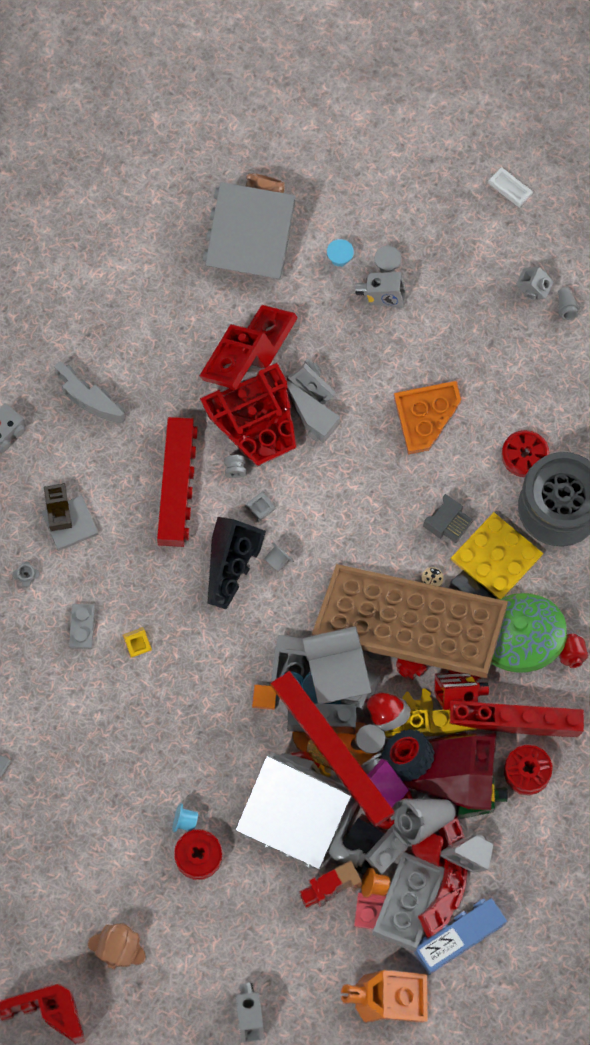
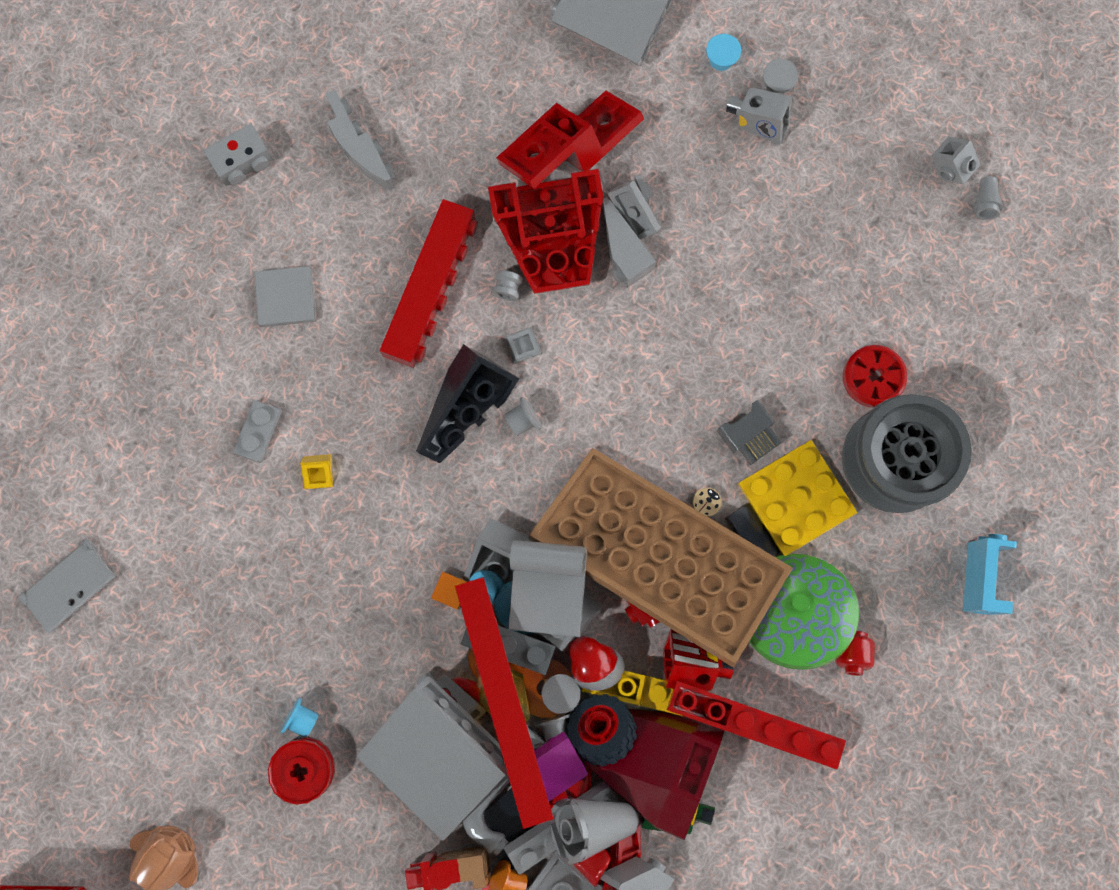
camera: 20 degrees right, 10 degrees up
light grey plate [13,561,39,587] -> none
dark brown slope [44,483,72,532] -> none
orange plate [394,381,461,455] -> none
yellow piece [402,688,433,711] -> none
white tile [488,167,533,208] -> none
red wheel [504,744,553,796] -> none

